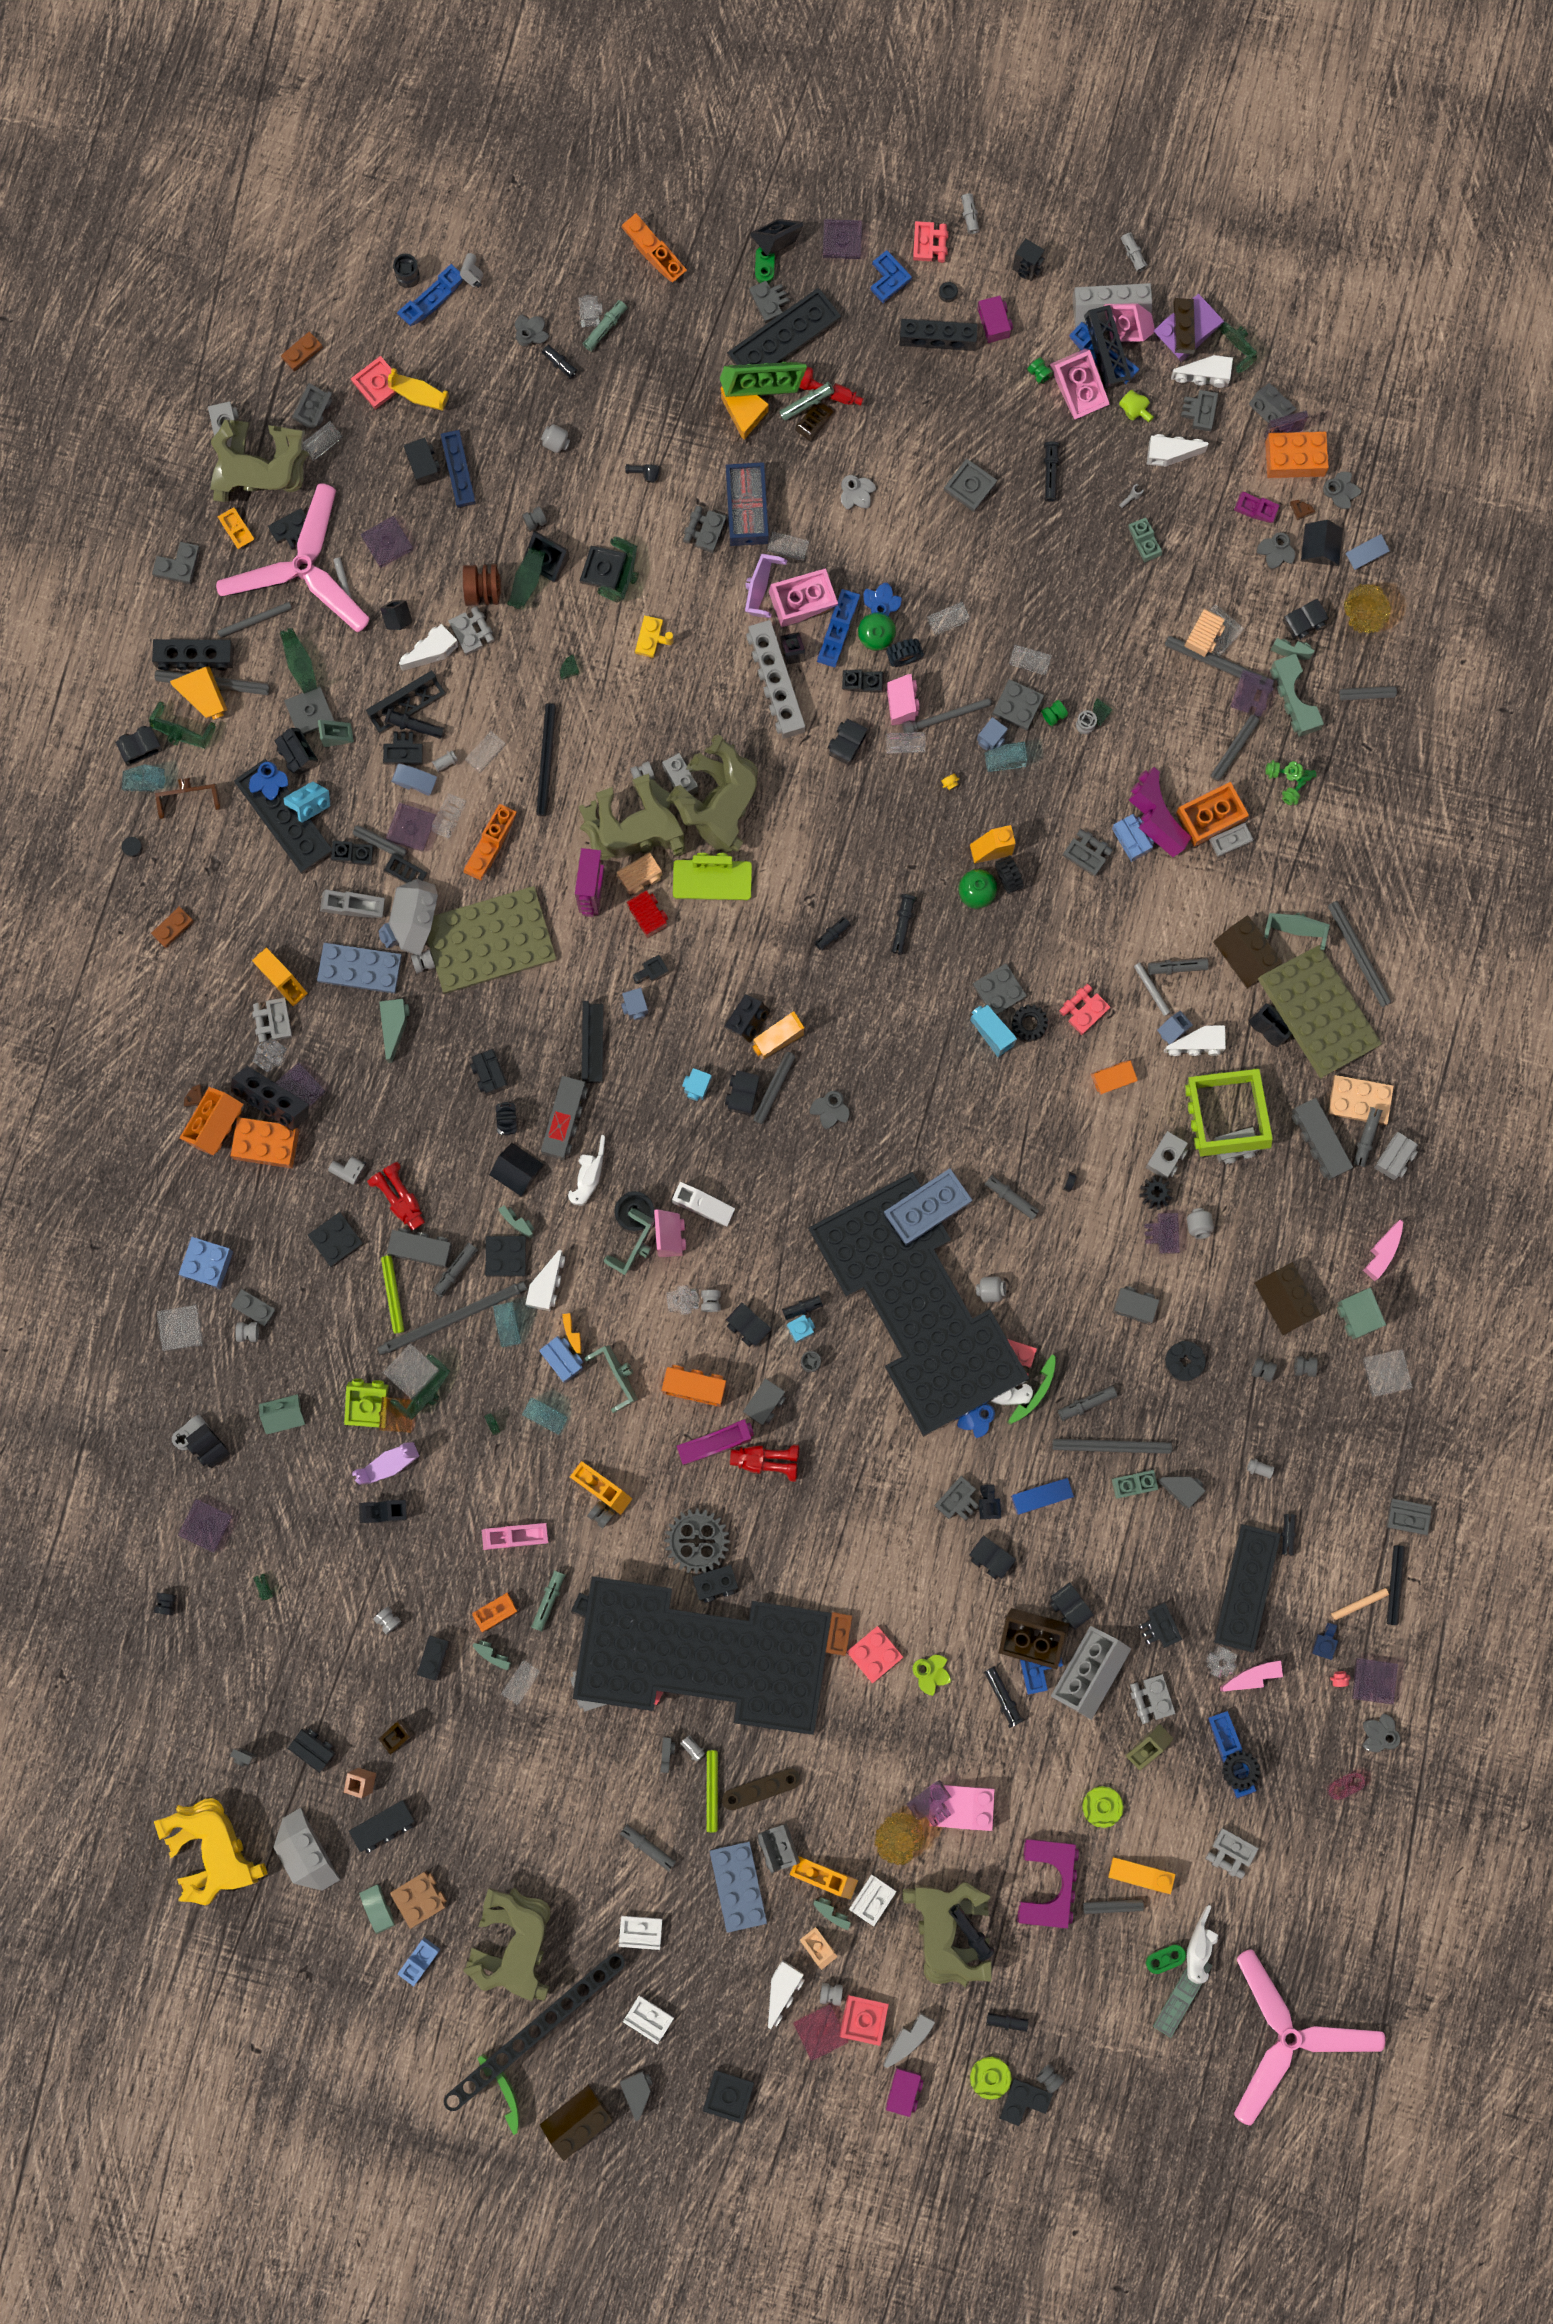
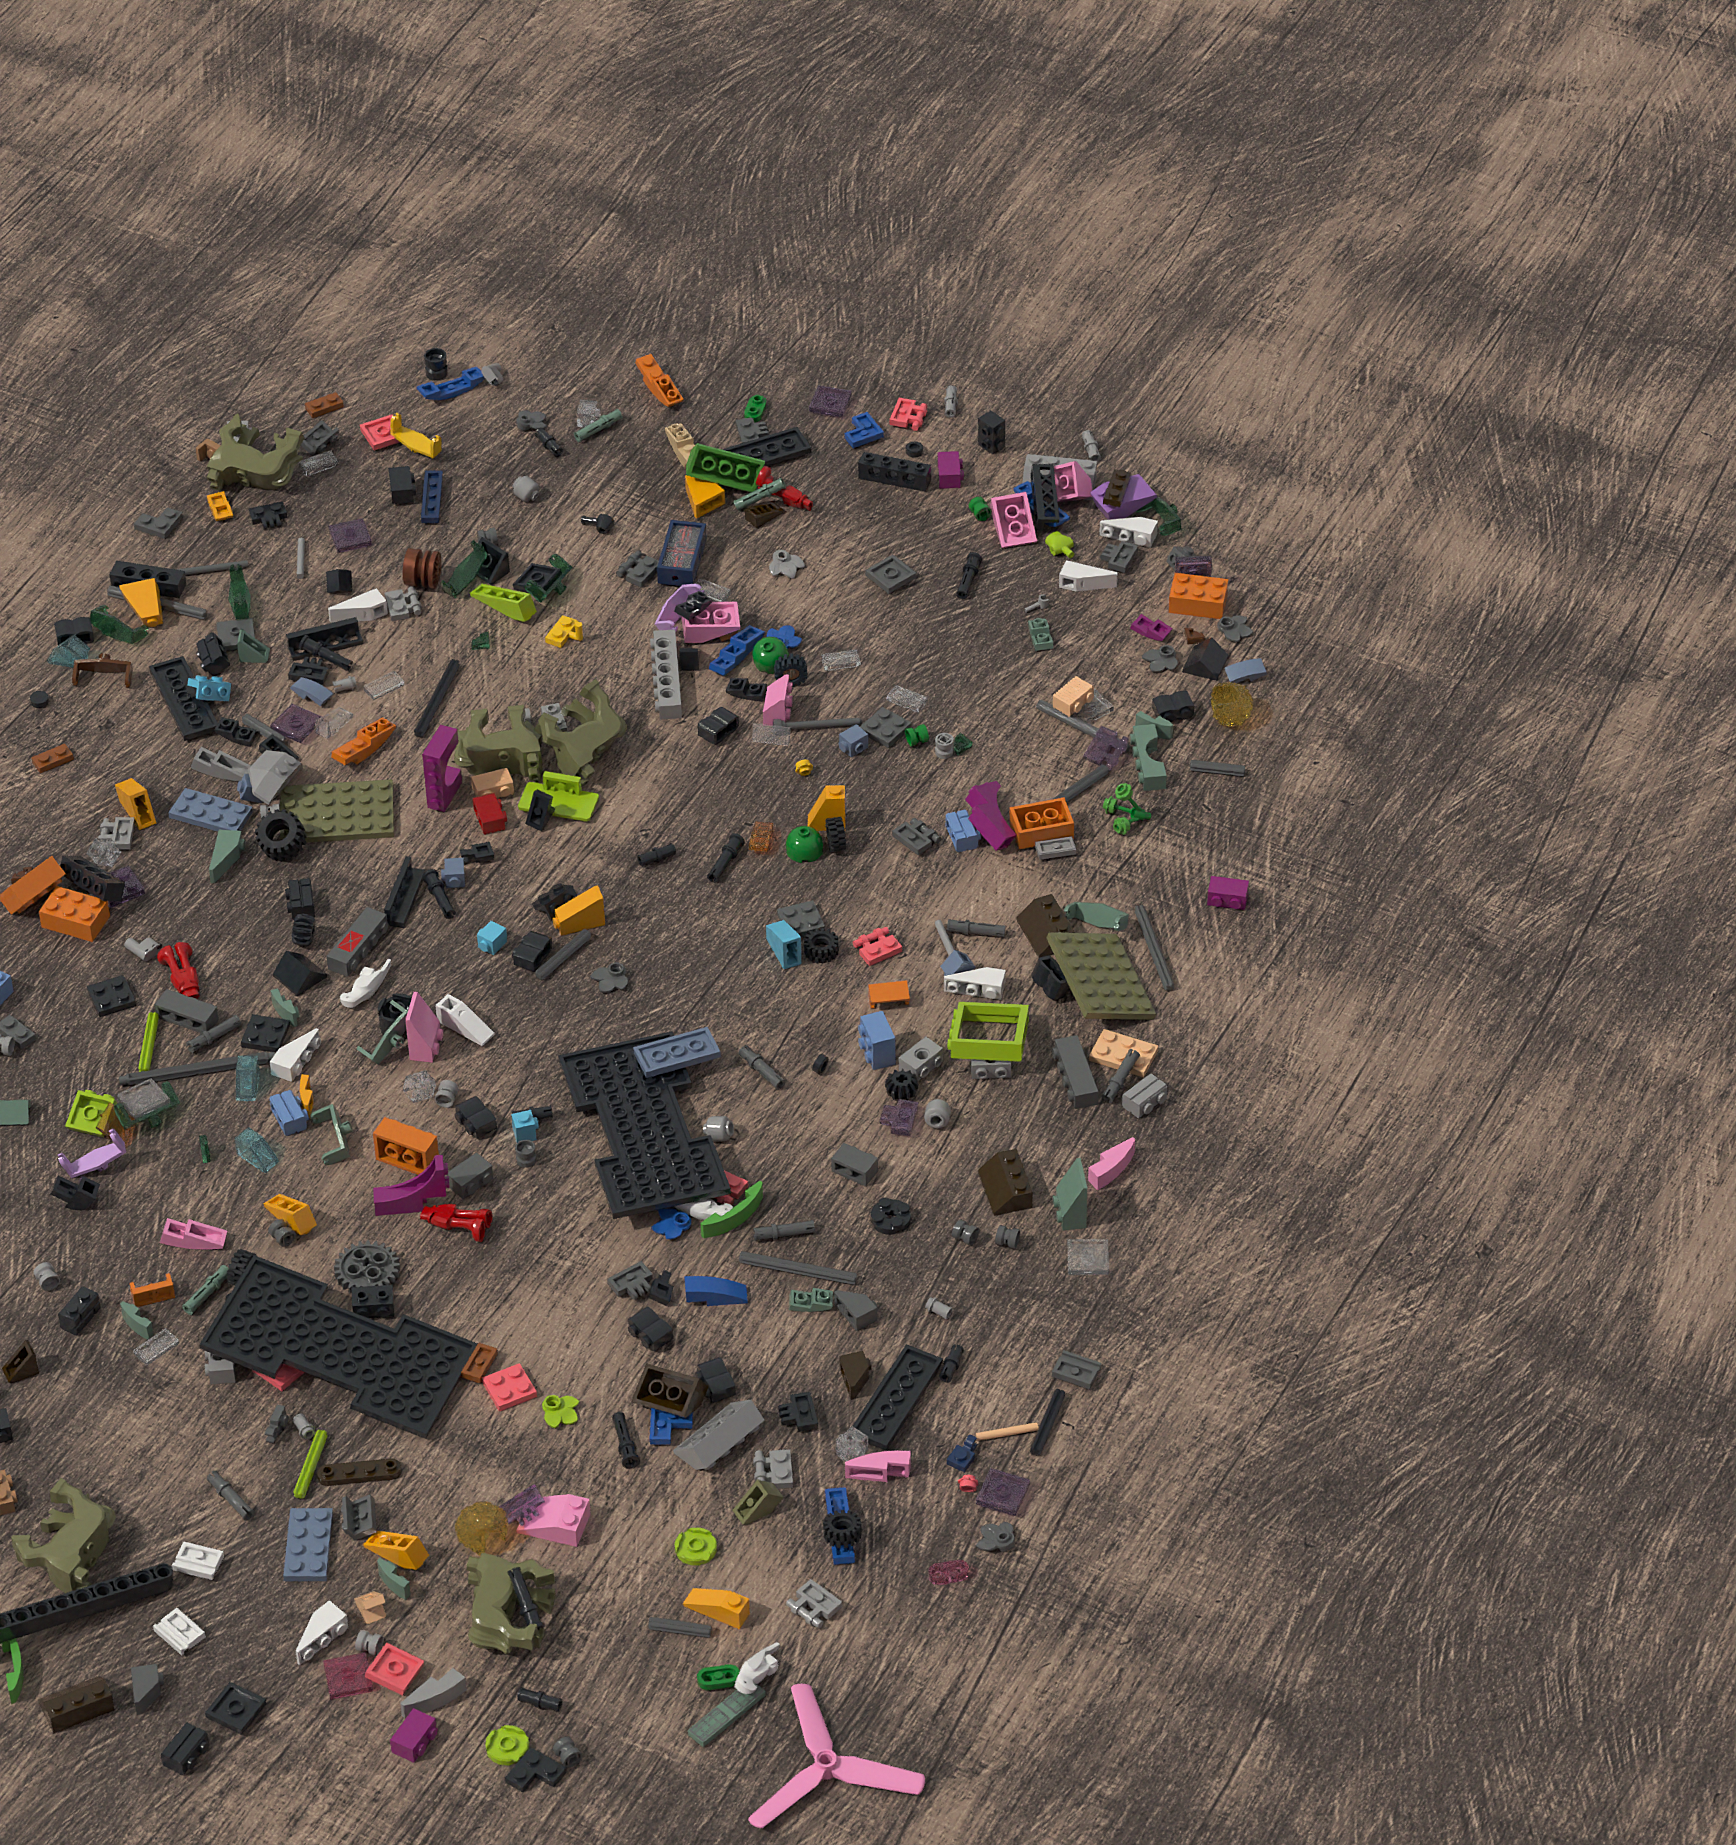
camera: 15 degrees right, 35 degrees down
bright pink piece [216,484,369,632] -> none
blue plate [249,762,288,800] -> none
black slope [750,219,803,256] -> none
white plate [849,1874,896,1926] -> none
clear light blue slope [984,742,1028,772] -> none
magenta arch [1017,1838,1079,1929] -> none
none -> black brick [161,1722,209,1776]
none -> medium nougat bracket [196,438,221,462]
none -> black tyre [227,1249,257,1285]
none -> black tyre [255,809,307,861]
none -> black pin [422,869,456,919]
none -> lime slope [470,584,537,622]
none -> black slope [525,789,555,831]
none -> tan slope [665,424,695,468]
none -> black slope [674,591,713,620]
none -> clear orange slope [749,821,774,852]
none -> dark brown slope [839,1351,872,1400]
none -> medium blue brick [858,1011,896,1070]
none -> magenta brick [1207,876,1249,910]

